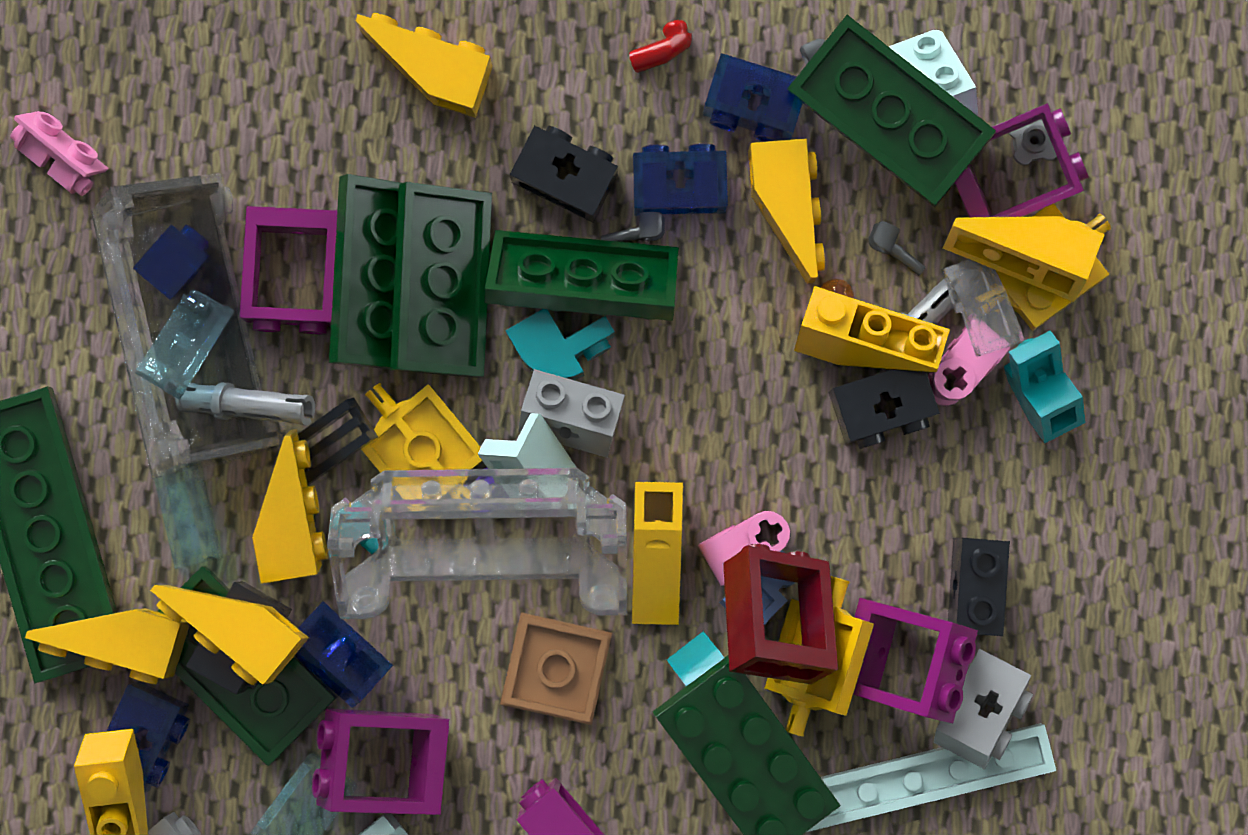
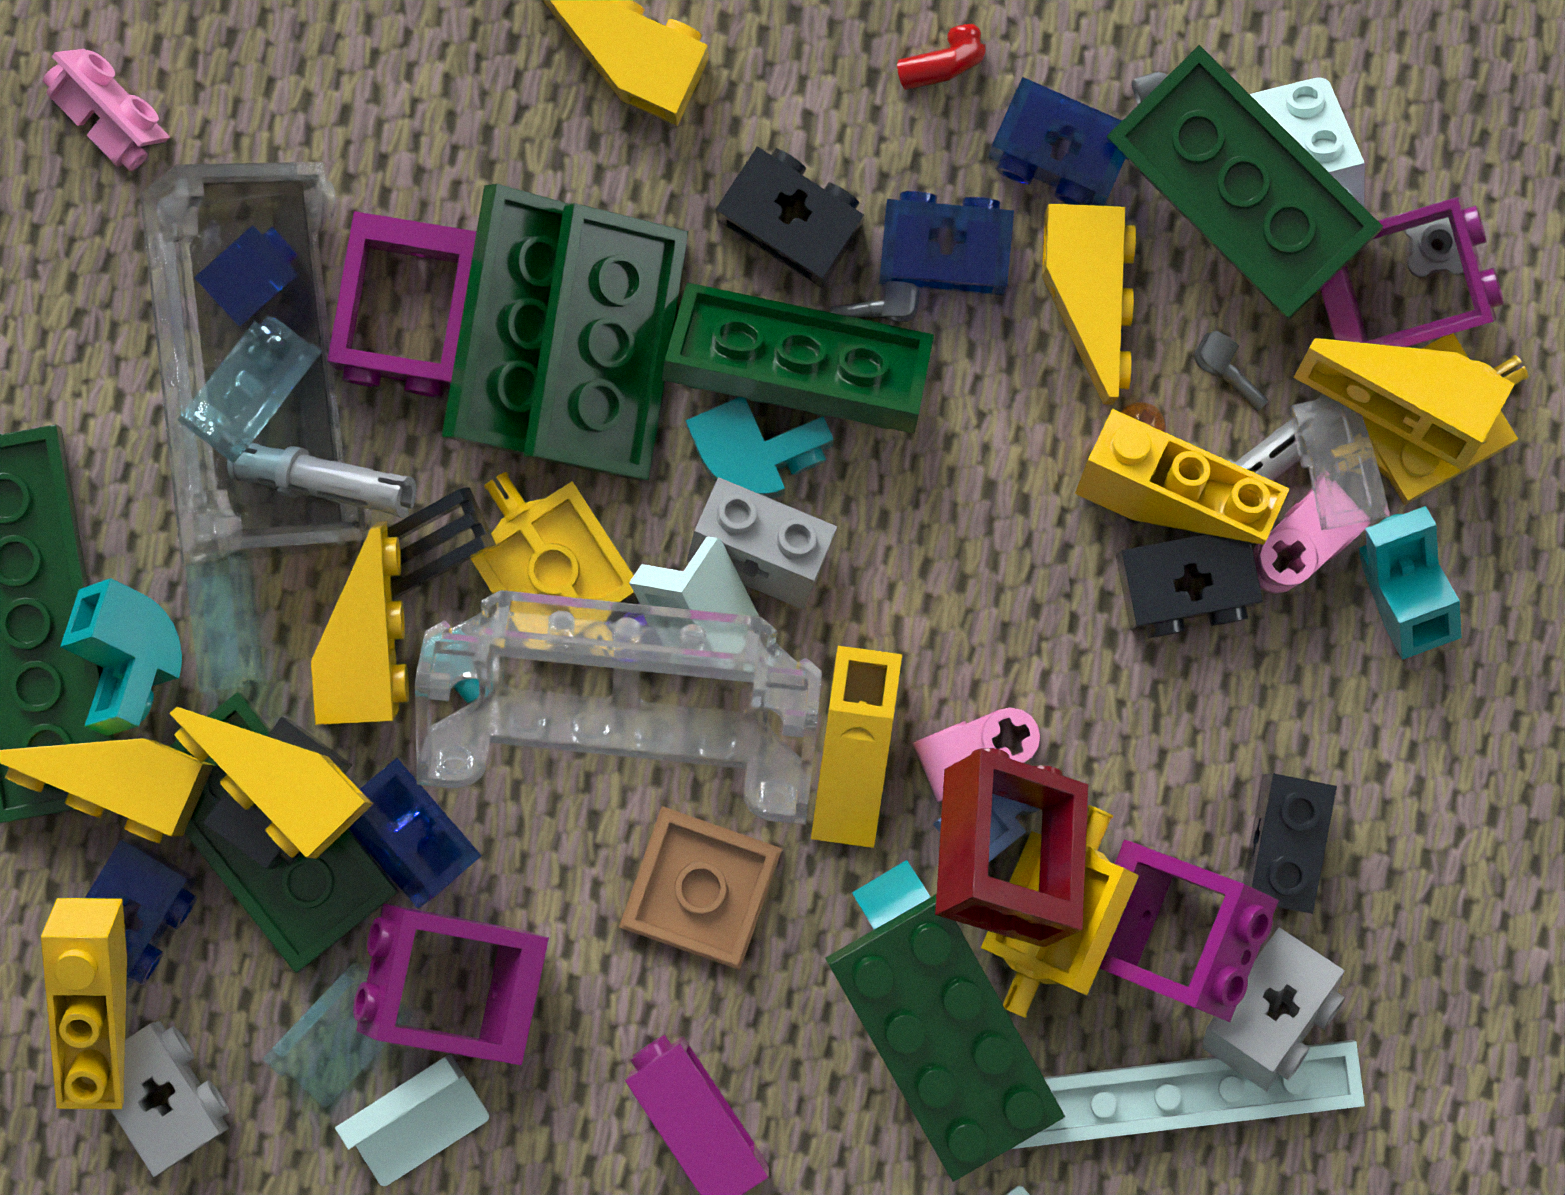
camera: 10 degrees right, 0 degrees up
none -> teal brick [60,578,182,736]

